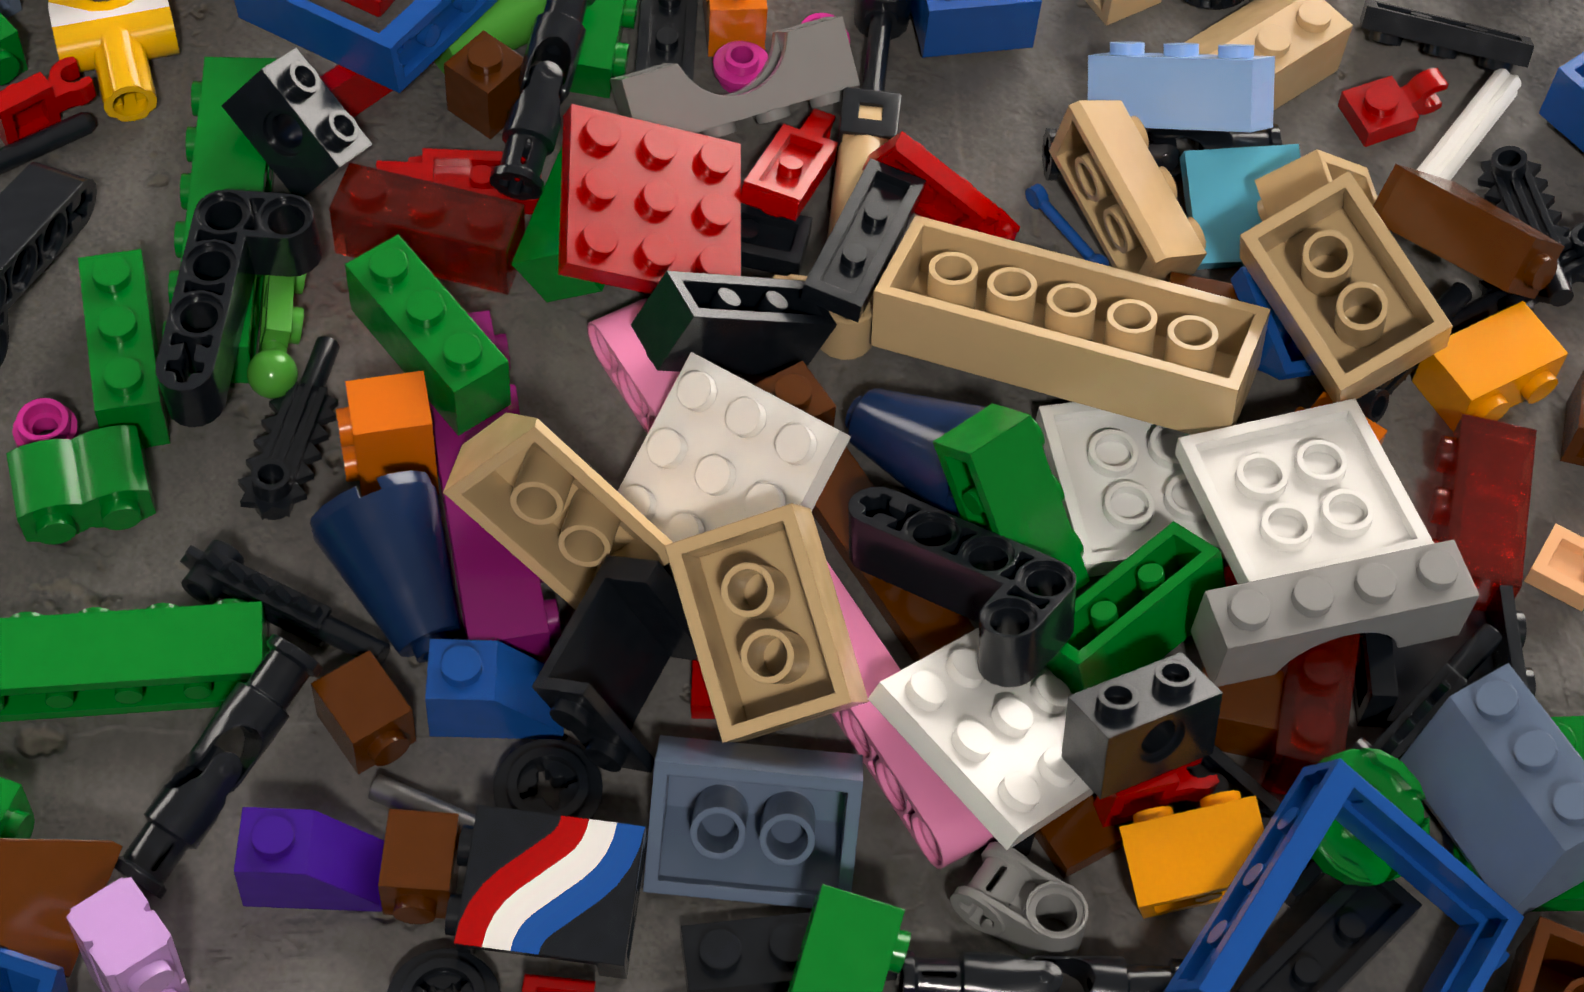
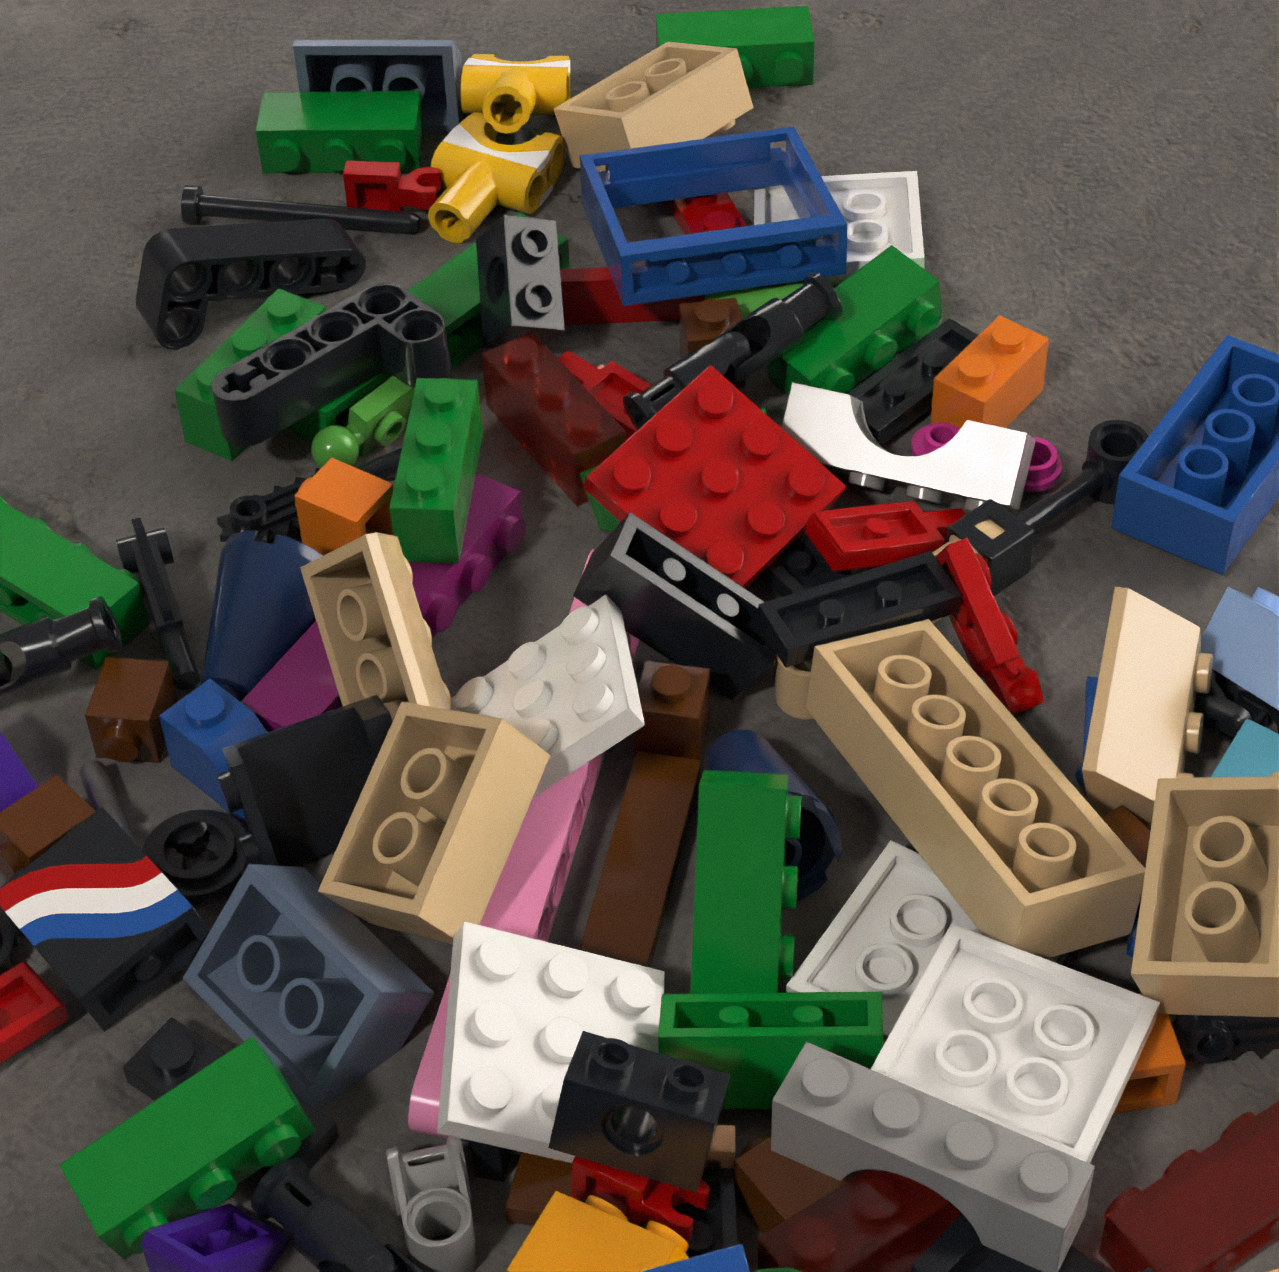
camera: 50 degrees right, 10 degrees down
green brick [6,425,156,545] -> none
dark pink plate [12,398,79,448] -> none
black beam [848,487,1076,687] -> none

